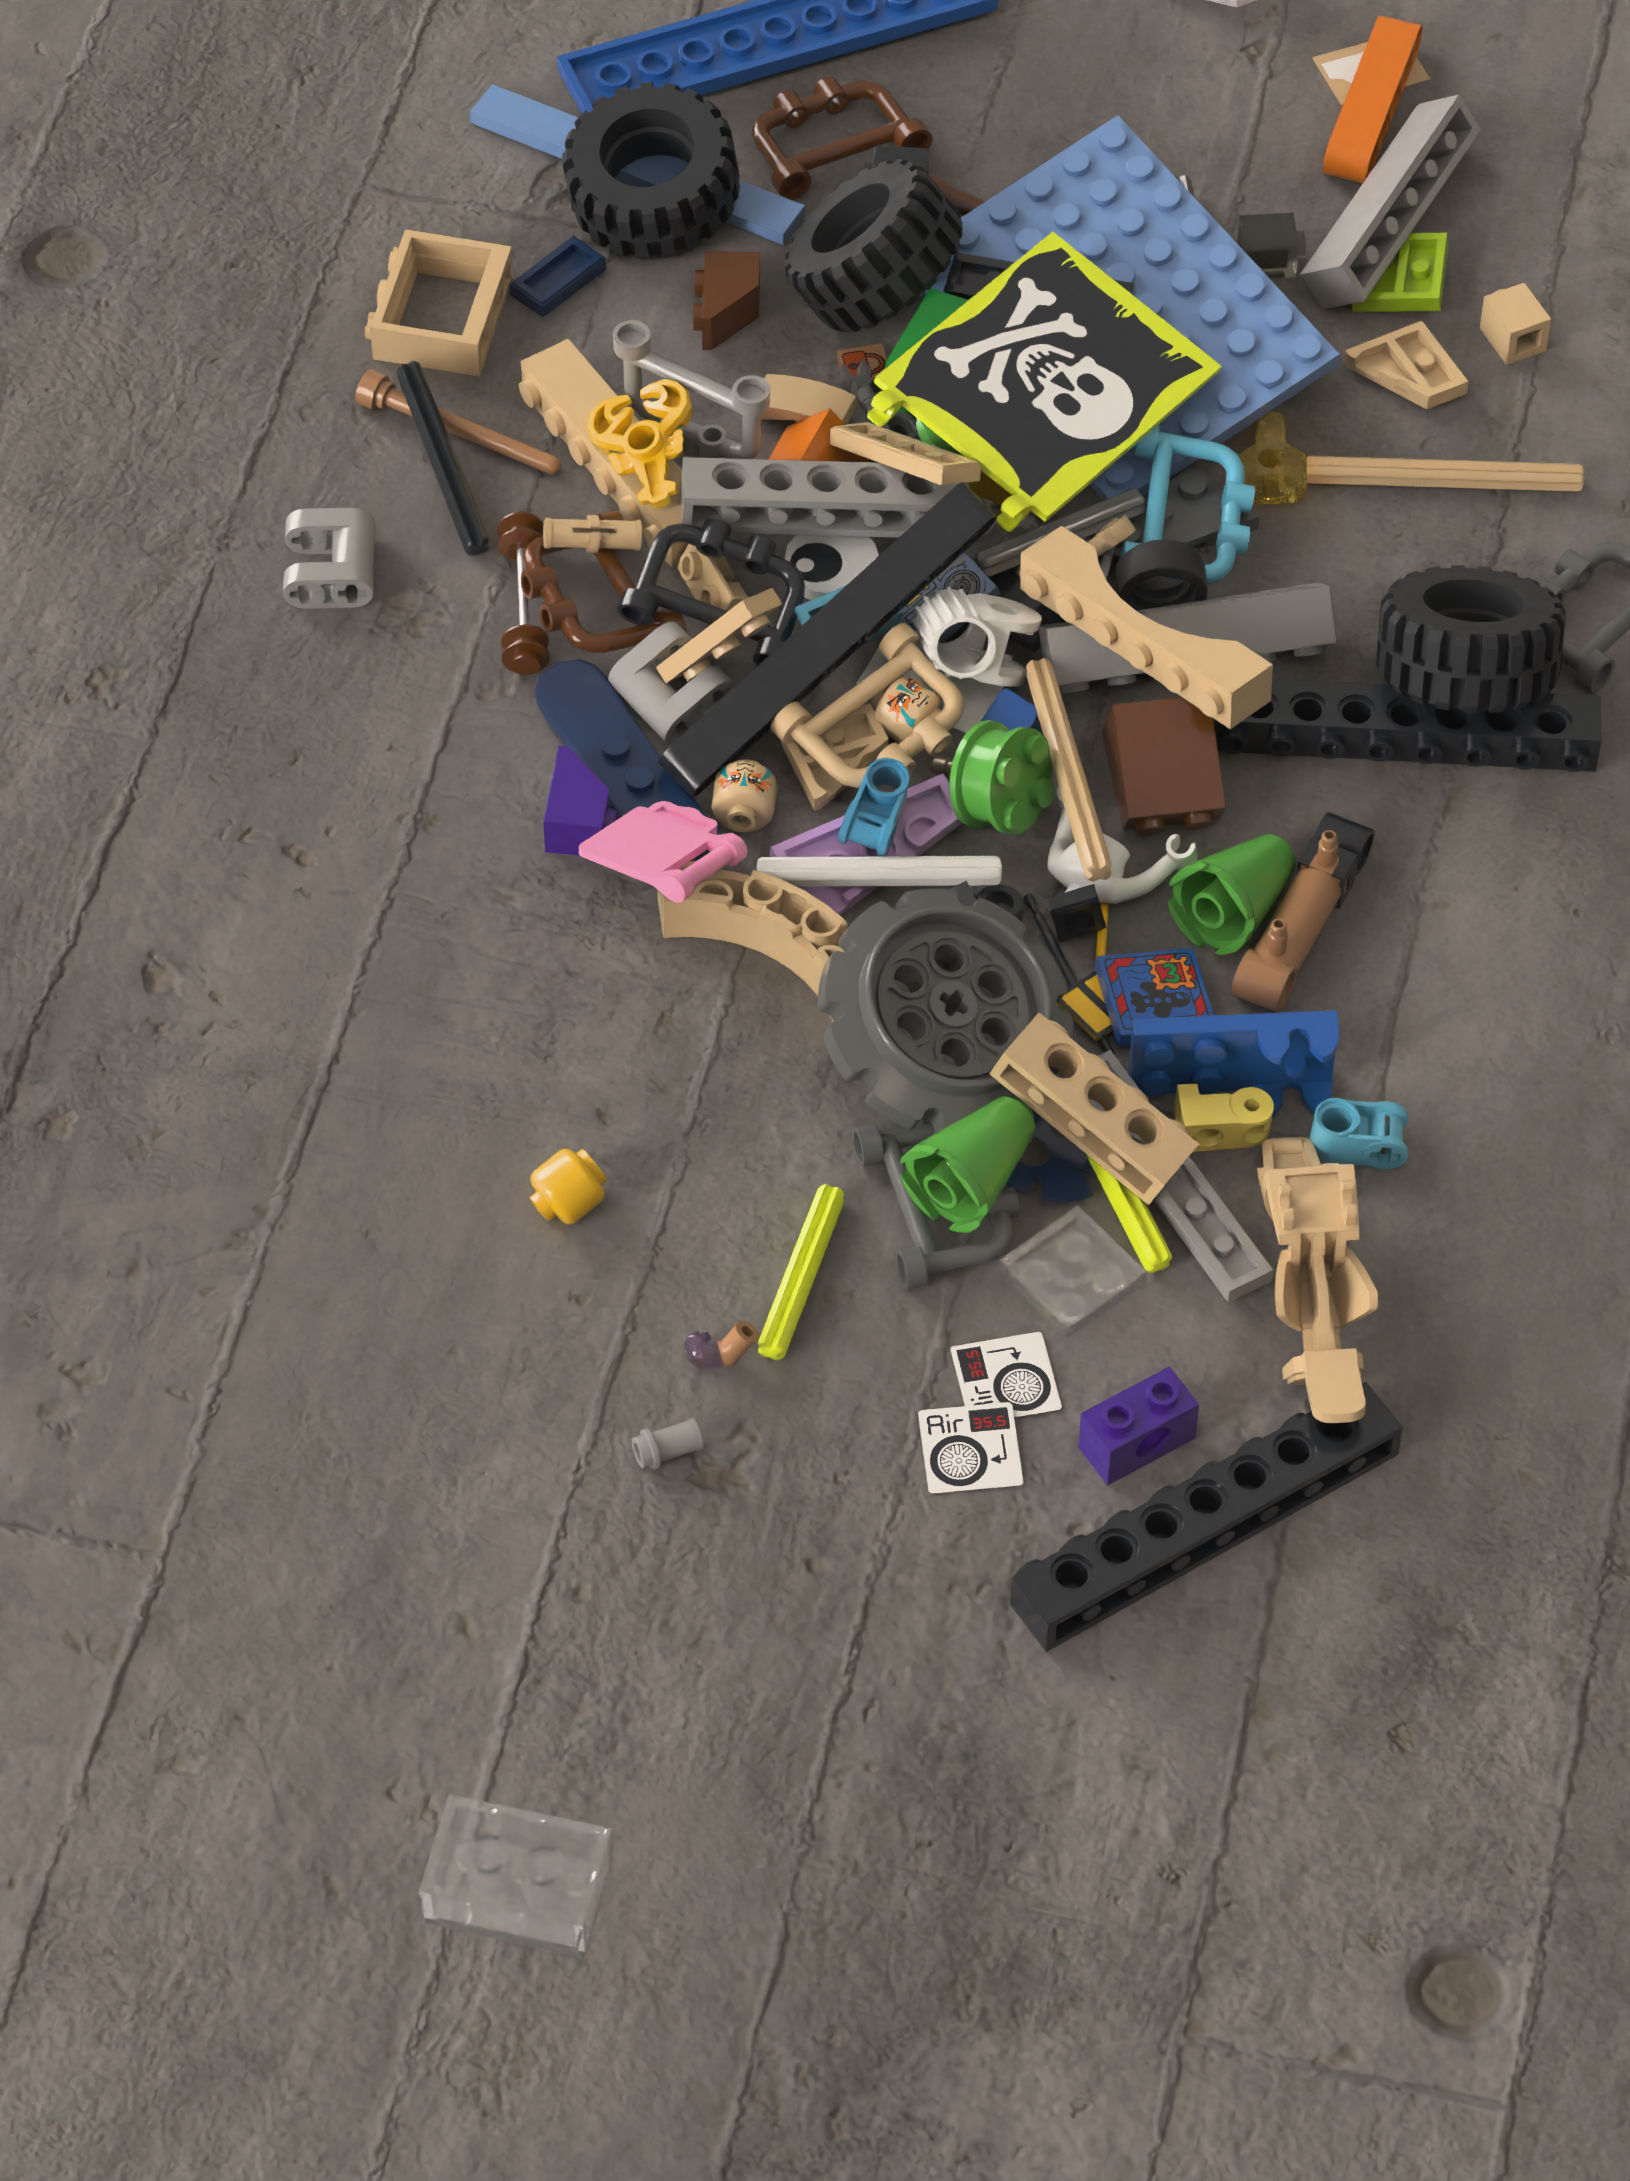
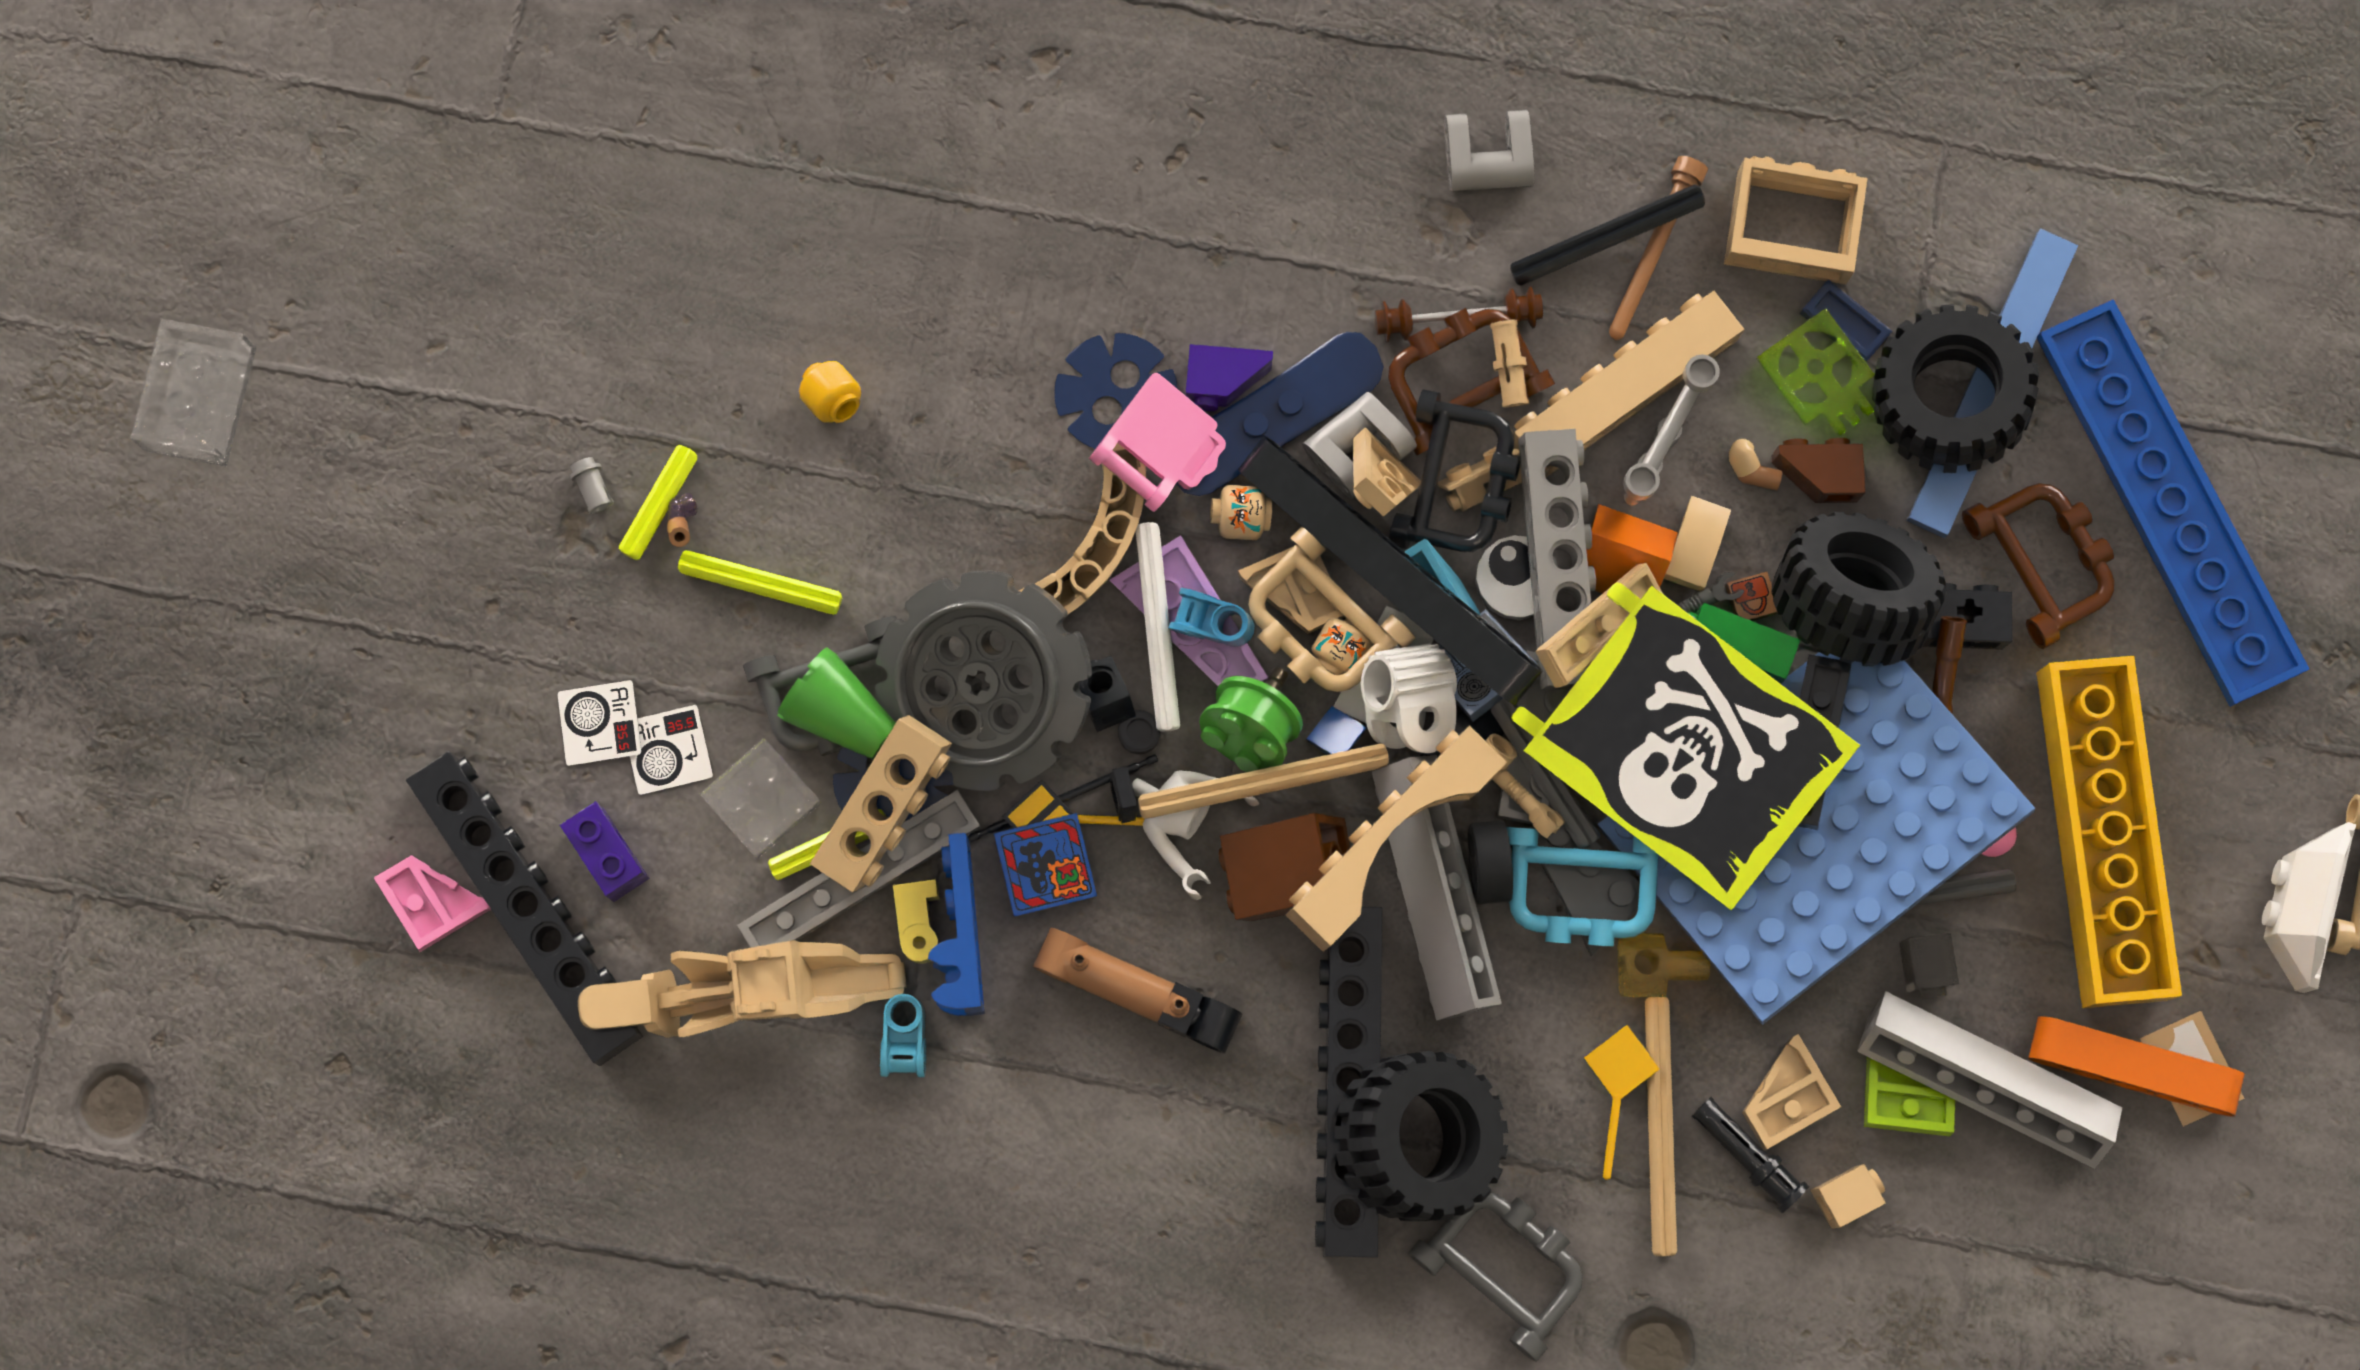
camera: 85 degrees right, 25 degrees up
yellow animal [587,379,694,509] -> none
bright green cone [1168,834,1296,955] -> none
none -> bright pink wing [374,855,491,952]
none -> neon yellow axle [619,445,697,560]
none -> dark blue piece [1055,333,1177,449]
none -> yellow piece [1584,1025,1660,1180]
none -> black pin [1691,1097,1809,1213]
none -> arm [1729,439,1782,491]
none -> clear neon green piece [1756,308,1875,436]
none -> yellow brick [2036,656,2182,1008]

